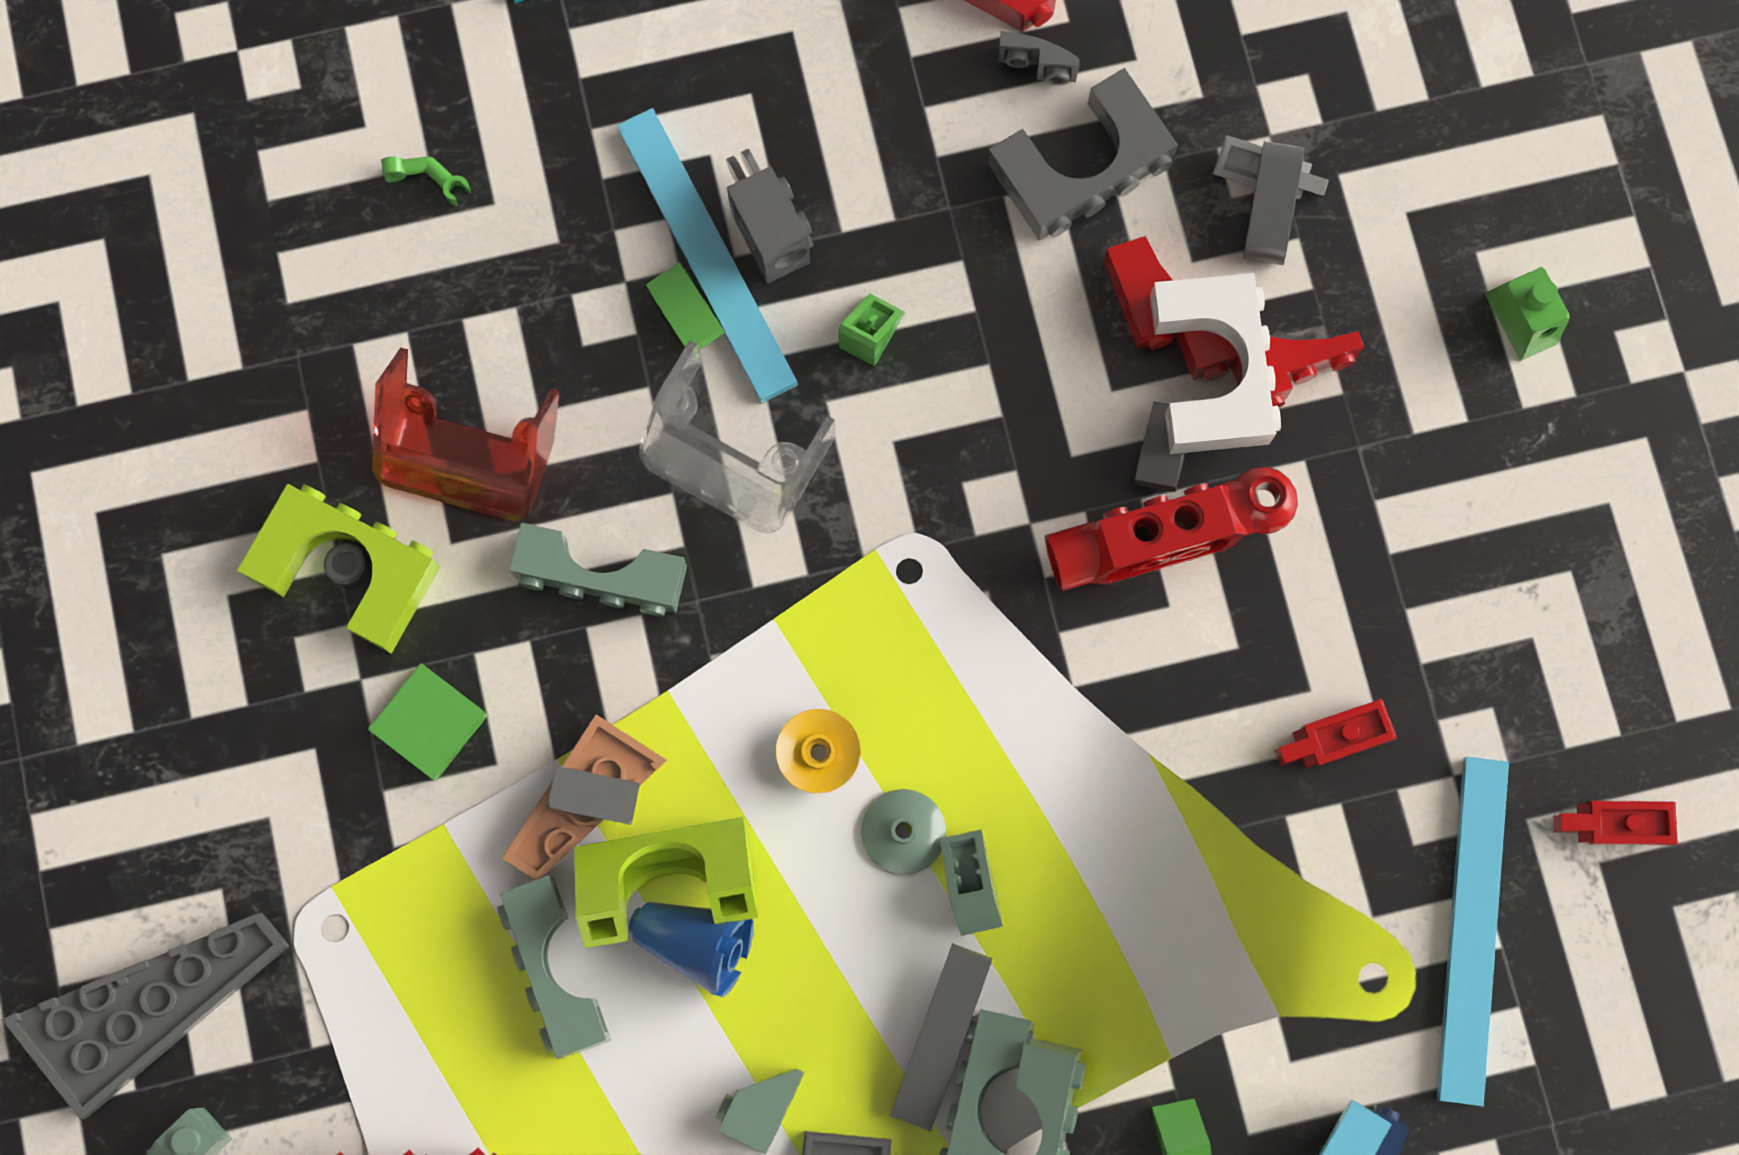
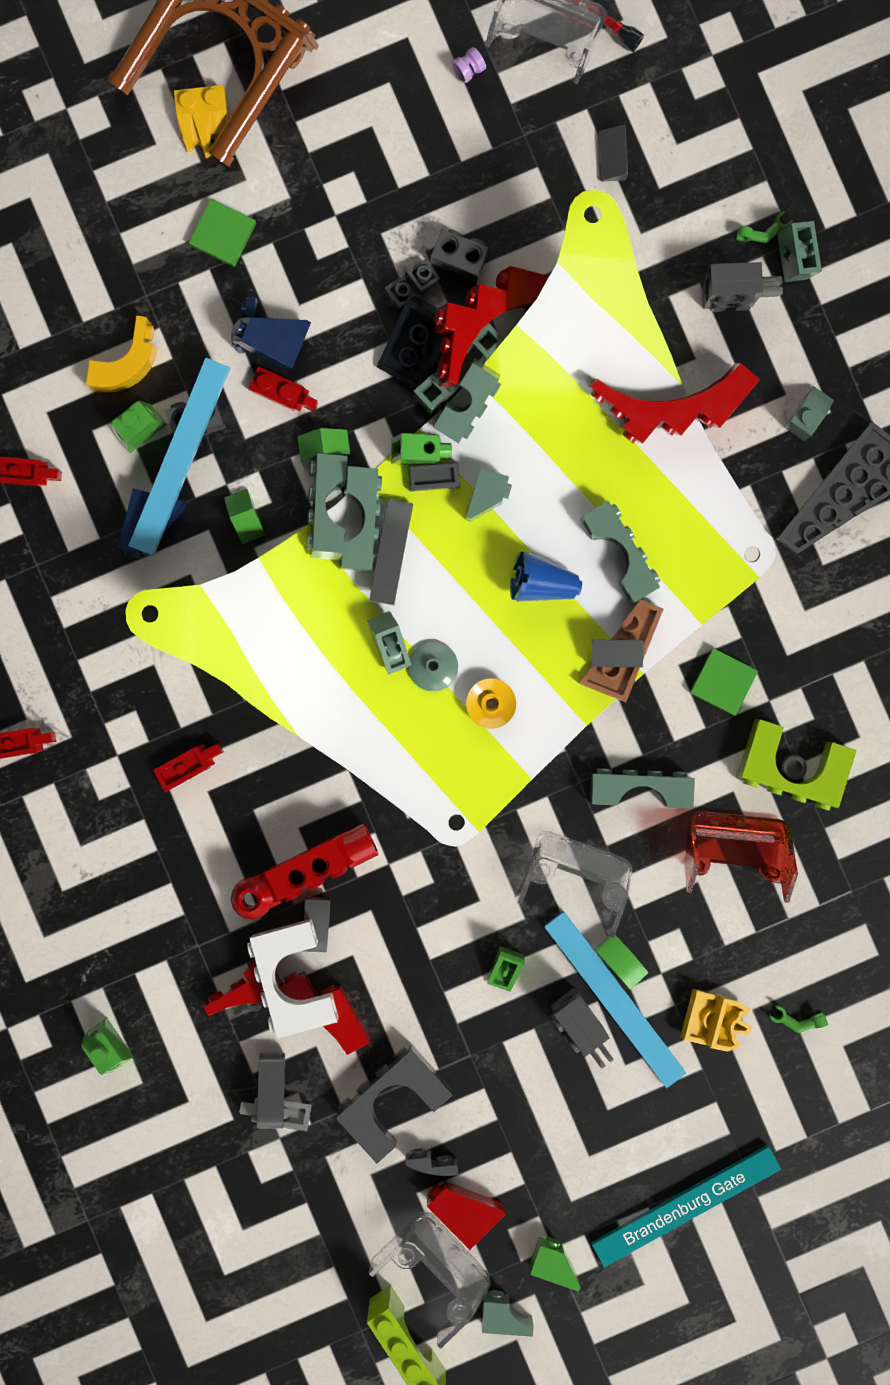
camera: 165 degrees right, 10 degrees up
lime arch [574,817,758,948] -> none
medium azure tile [1437,757,1509,1106] -> none
none -> yellow plate [680,989,753,1052]

